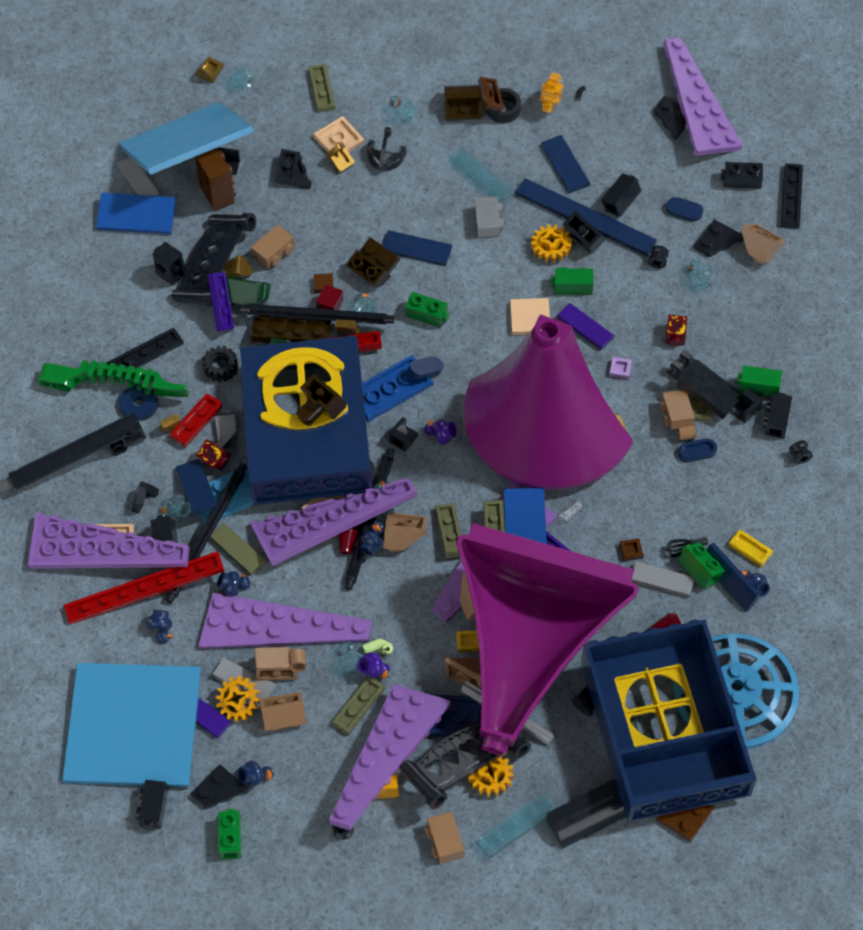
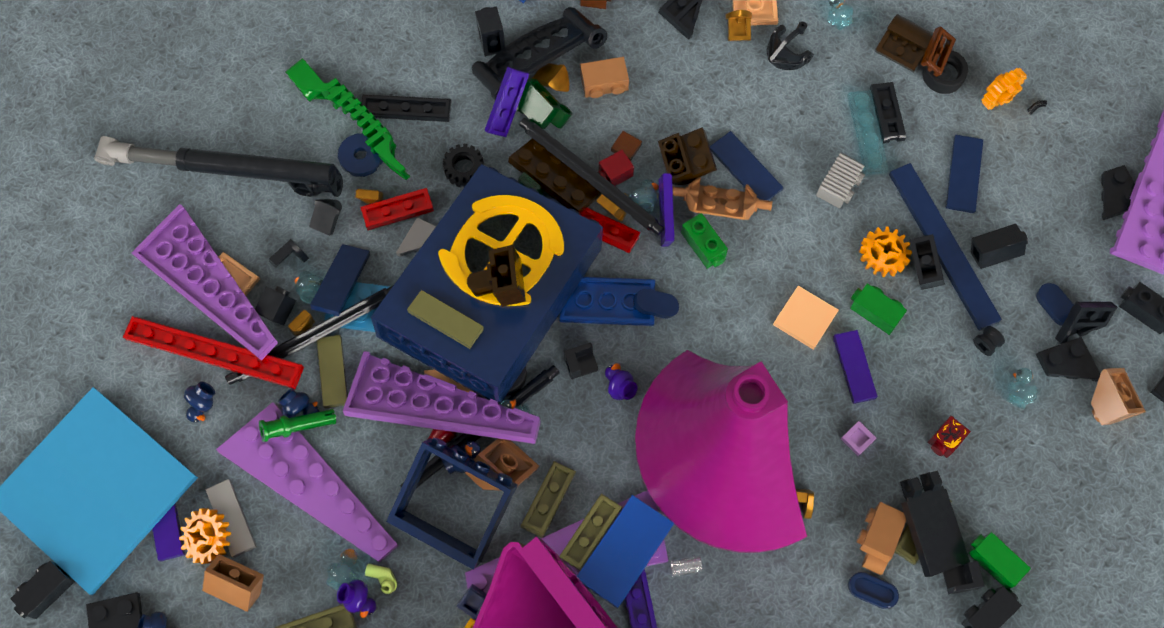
camera: 35 degrees right, 10 degrees up
dark red brick [196,439,232,471] -> none
medium nougat hinge [254,647,307,681] -> none
none -> green pin [259,409,336,442]
none -> pearl gold tile [288,310,315,336]
none -> black tile [309,199,342,236]
none -> dark blue window [386,438,518,570]
none -> olive tile [407,290,484,349]
none -> dark blue tile [456,584,487,620]
none -> dark purple tile [658,173,675,247]
none -> medium nougat plate [672,177,773,220]
none -> black plate [870,82,906,144]
none -> black wing [1055,302,1118,344]

